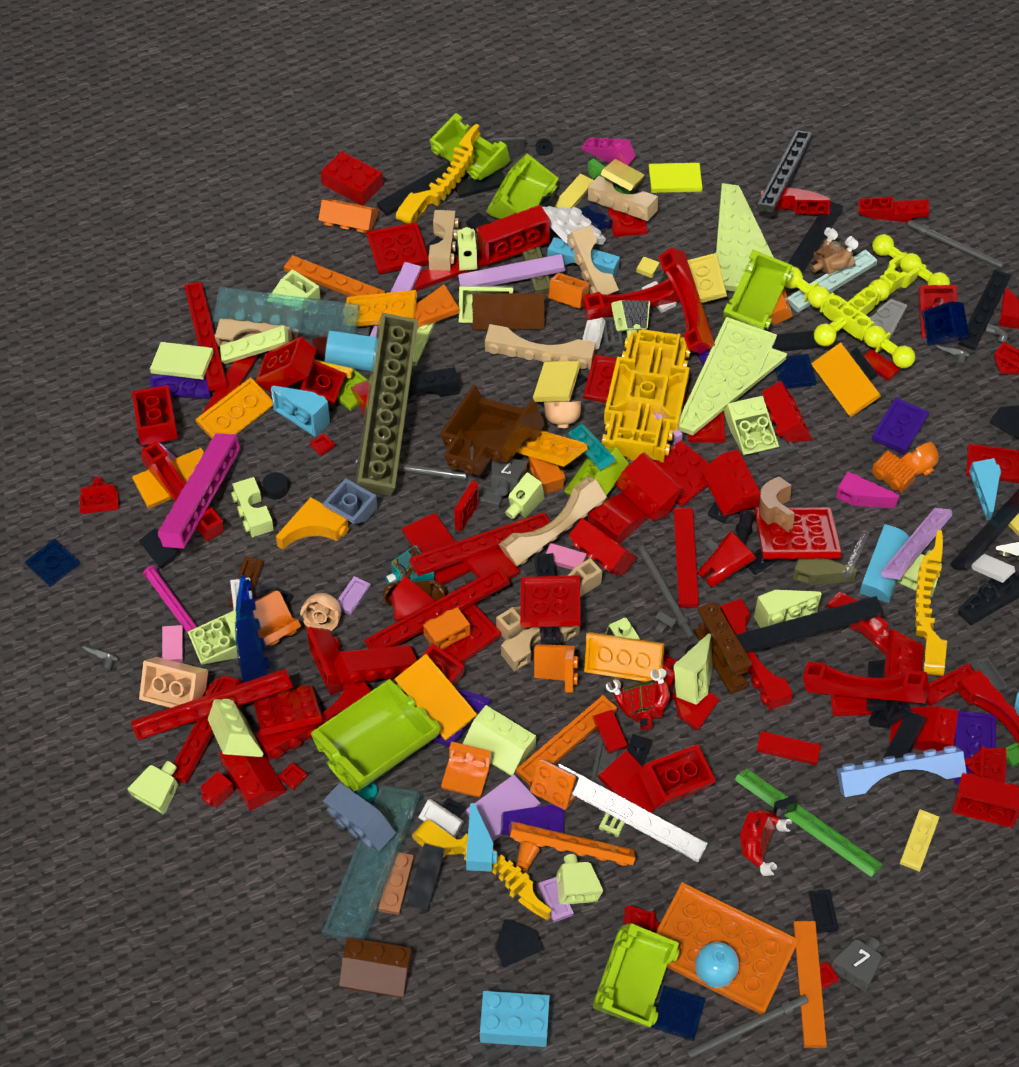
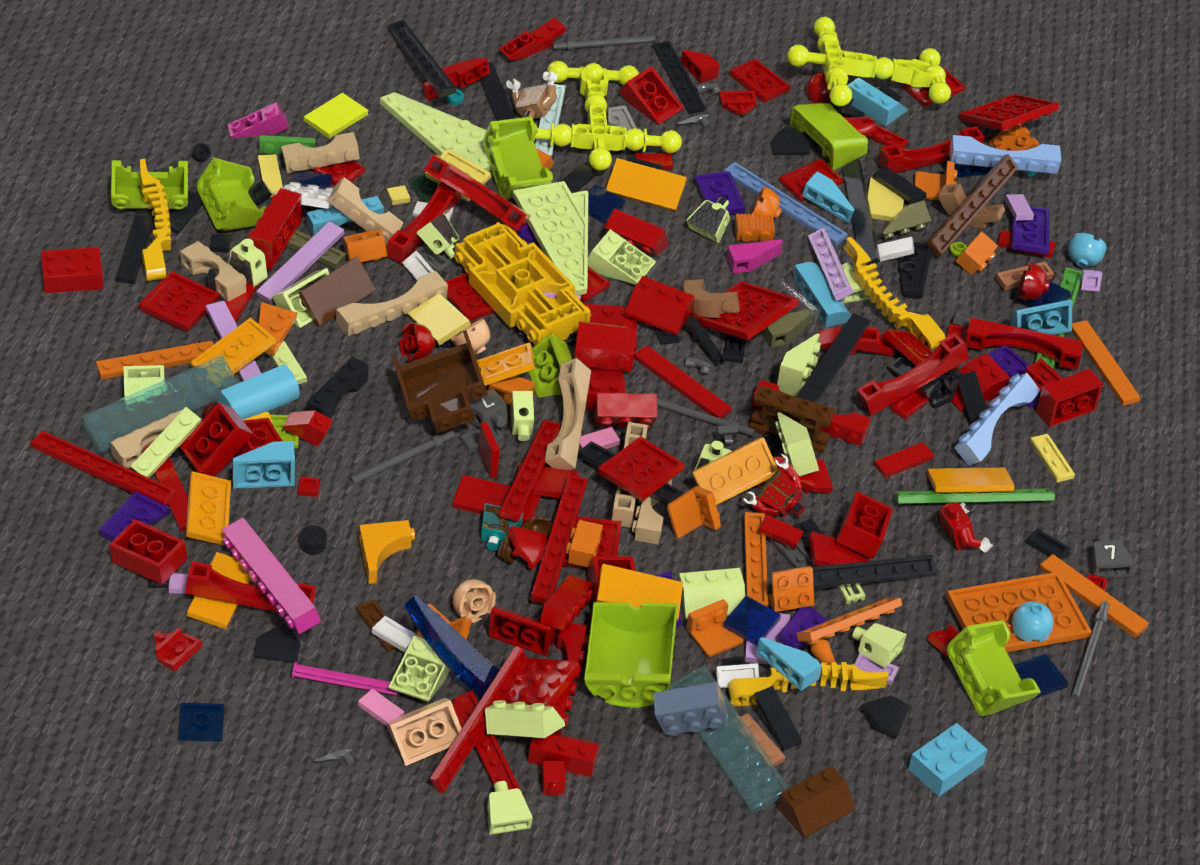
camera: 50 degrees left, 10 degrees down
yellowish green tile [150,342,214,379] -> none
yellowish green arch [231,477,274,537] -> none
red tile [278,762,308,791] -> none
orange slope [319,199,380,233] -> none
sand blue slope [323,478,377,524] -> none
lavender tile [337,576,371,616] -> none
olive brick [355,312,418,496] -> none
teal tile [567,424,616,471] -> none
light yellow tile [601,159,645,191] -> none
red piece [697,531,756,588] -> none
black tile [773,796,797,817] -> none
clear blue slope [922,301,970,346] -> none
none -> red cylinder [399,323,435,362]
none -> teal tile [446,89,464,105]
none -> torso [686,197,730,243]
none -> medium blue tile [723,162,848,246]
none -> clear blue tile [723,595,781,647]
none -> light orange tile [927,467,1014,493]

